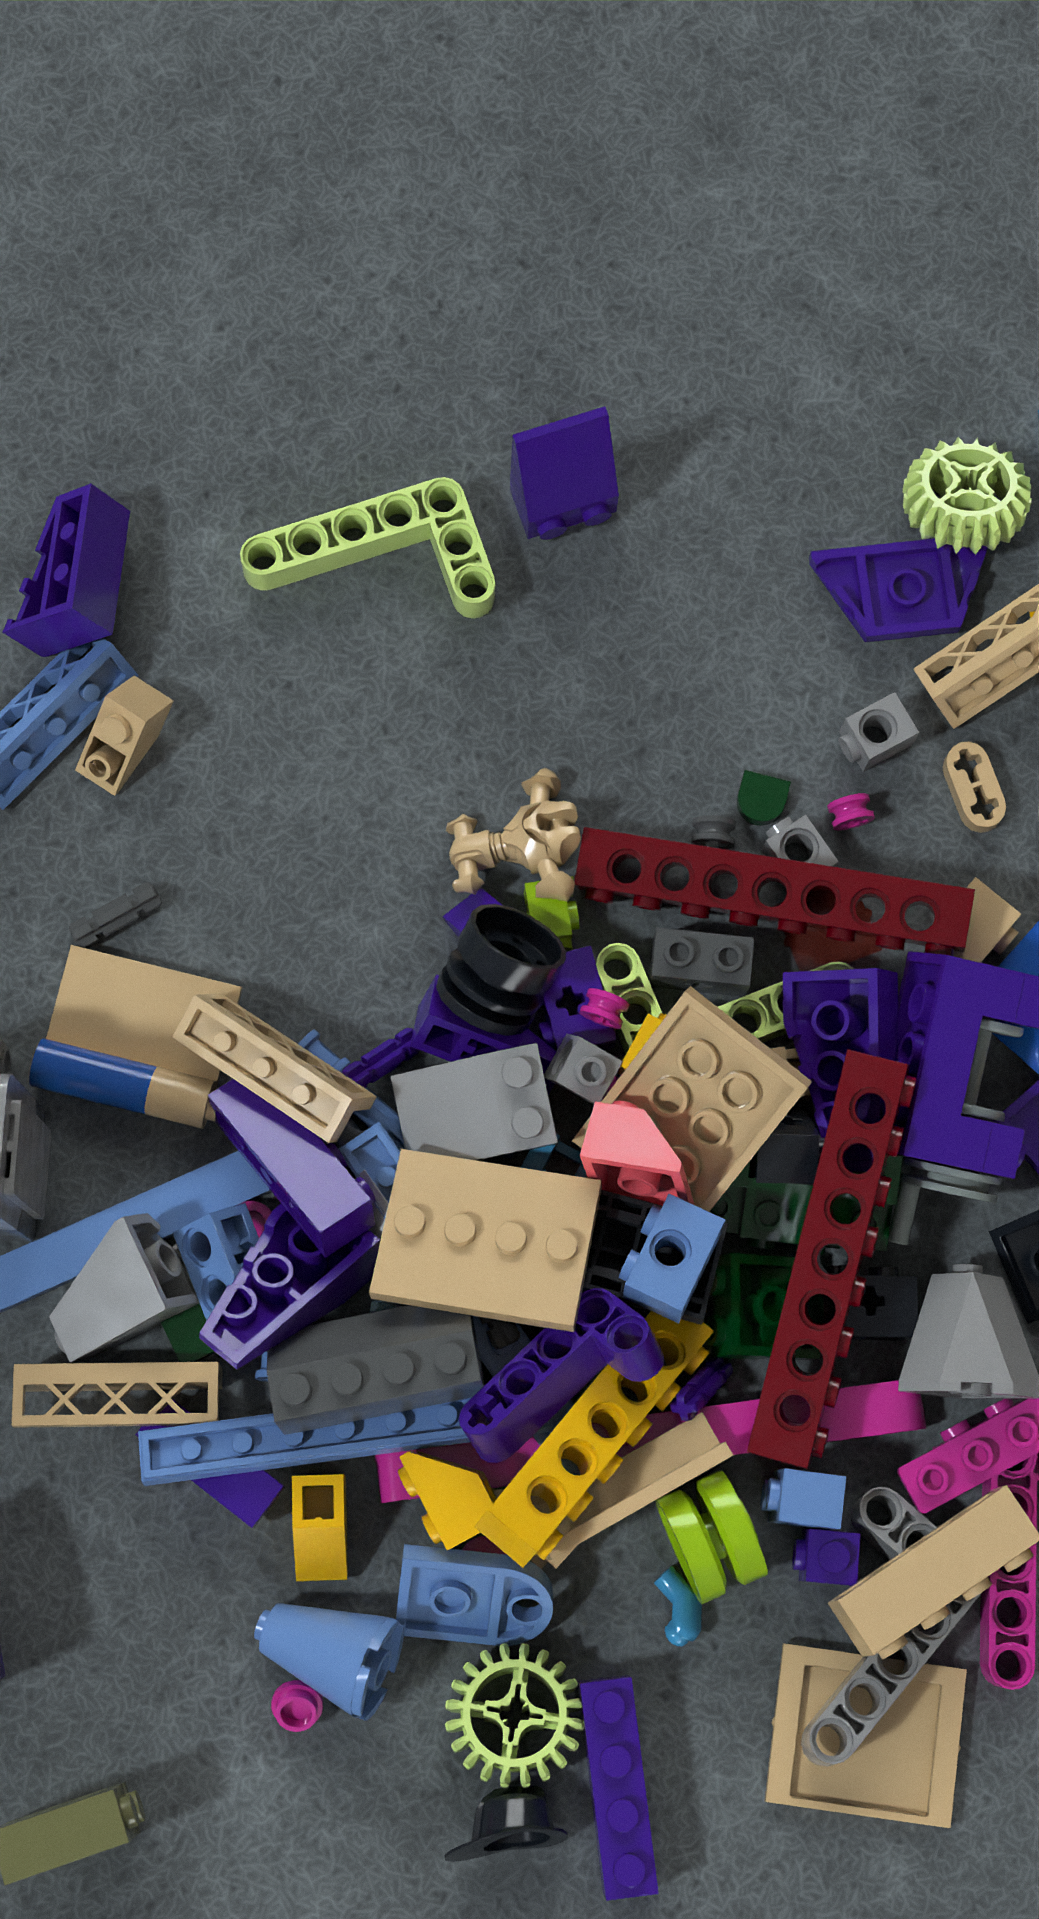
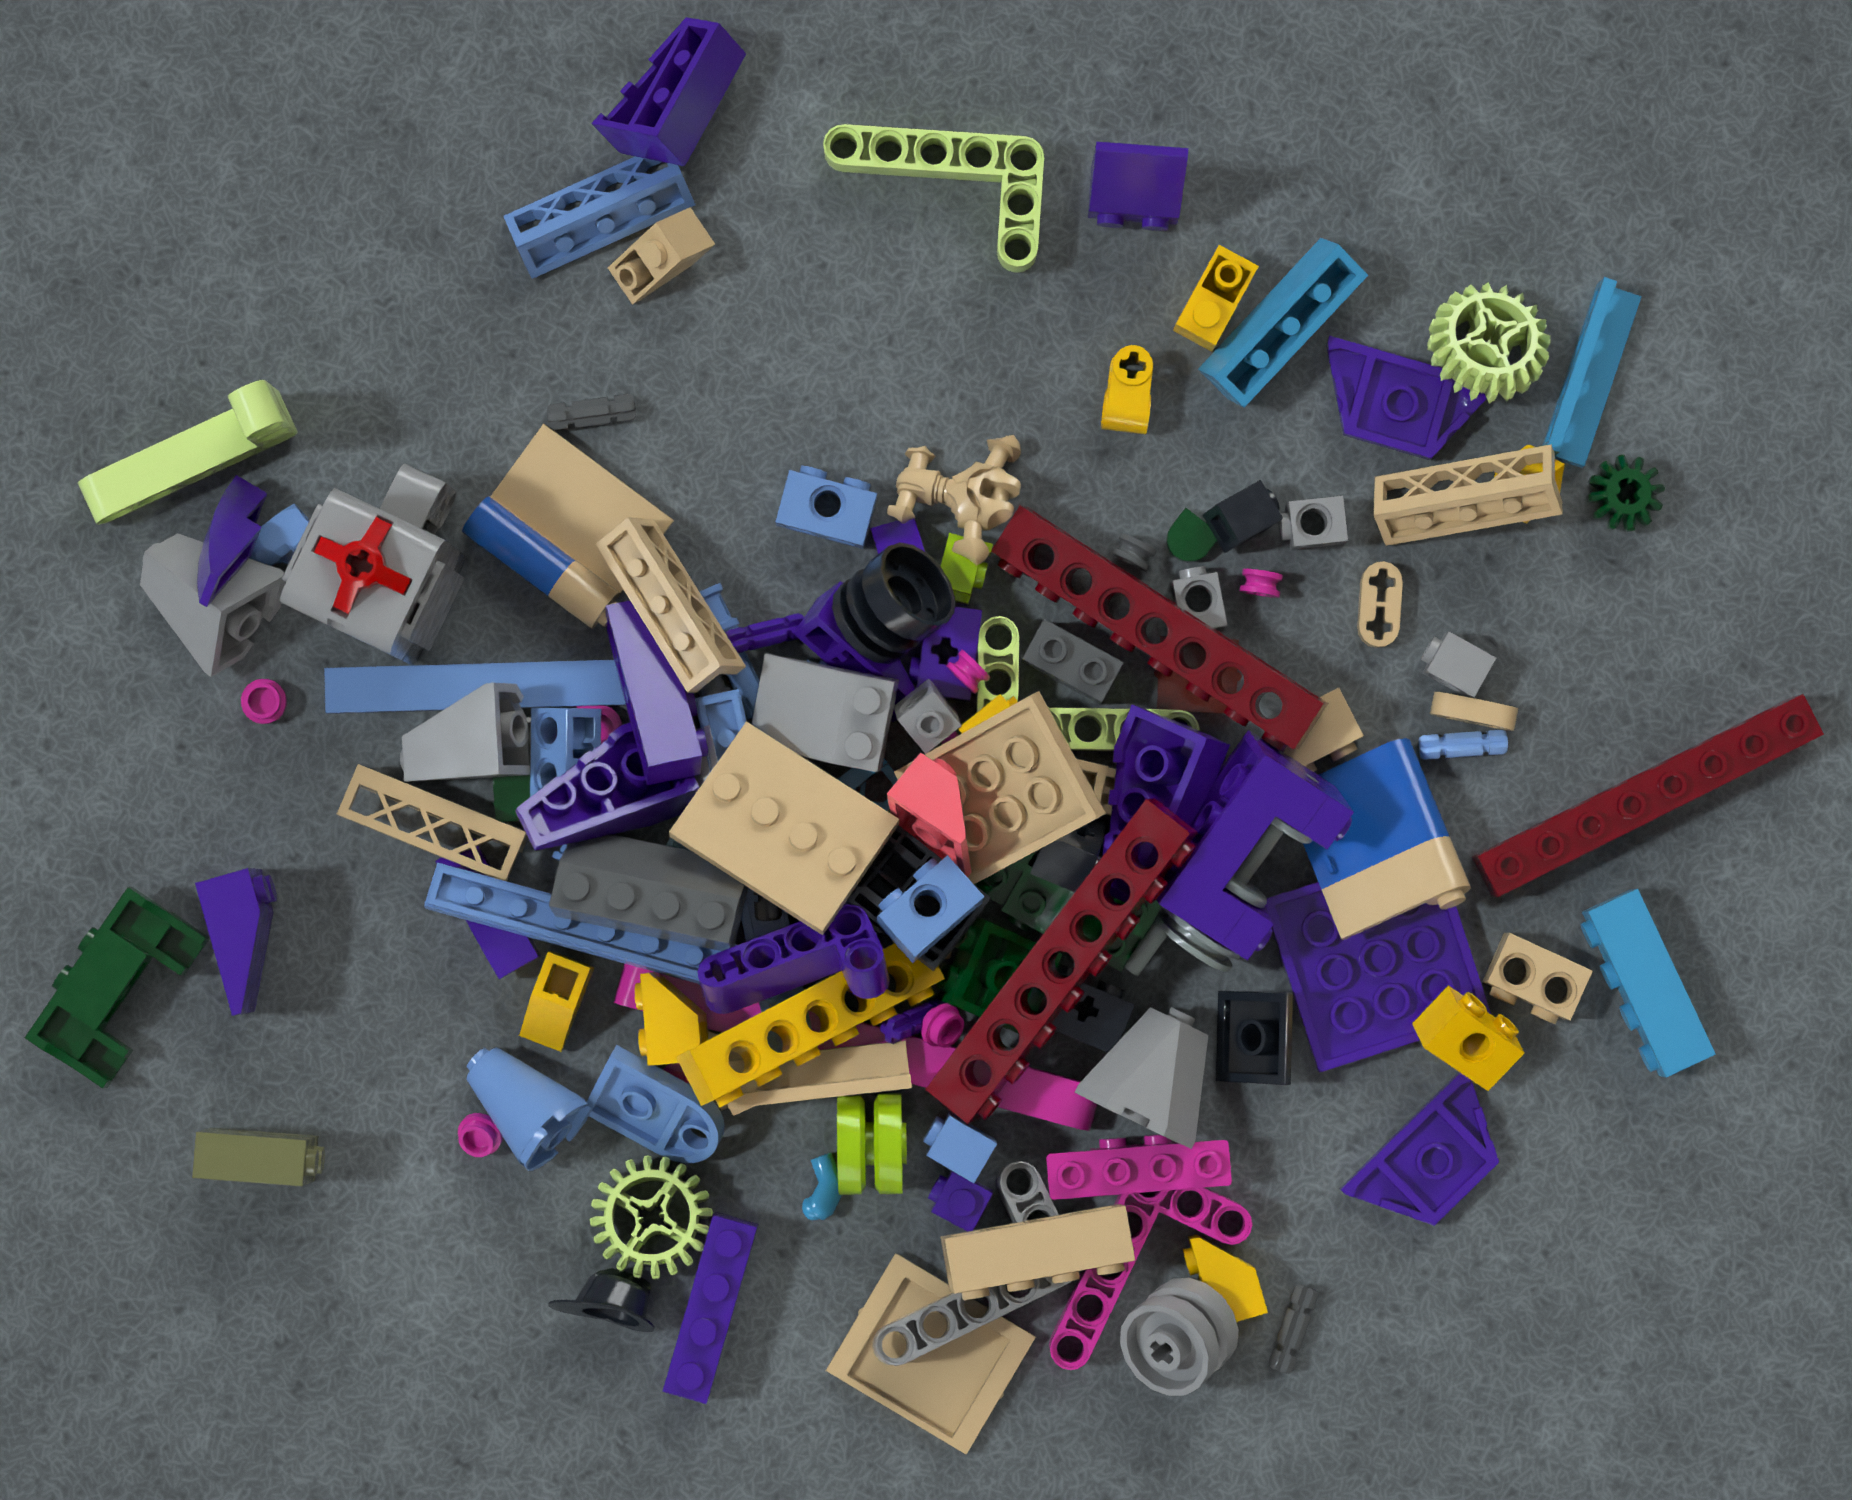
camera: 30 degrees right, 10 degrees up
none -> medium blue brick [775,465,878,549]
none -> dark pink plate [921,1003,964,1048]
none -> yellow piece [1101,345,1153,434]
none -> yellow slope [1173,245,1259,352]
none -> dark azure brick [1198,238,1368,408]
none -> black brick [1202,480,1283,553]

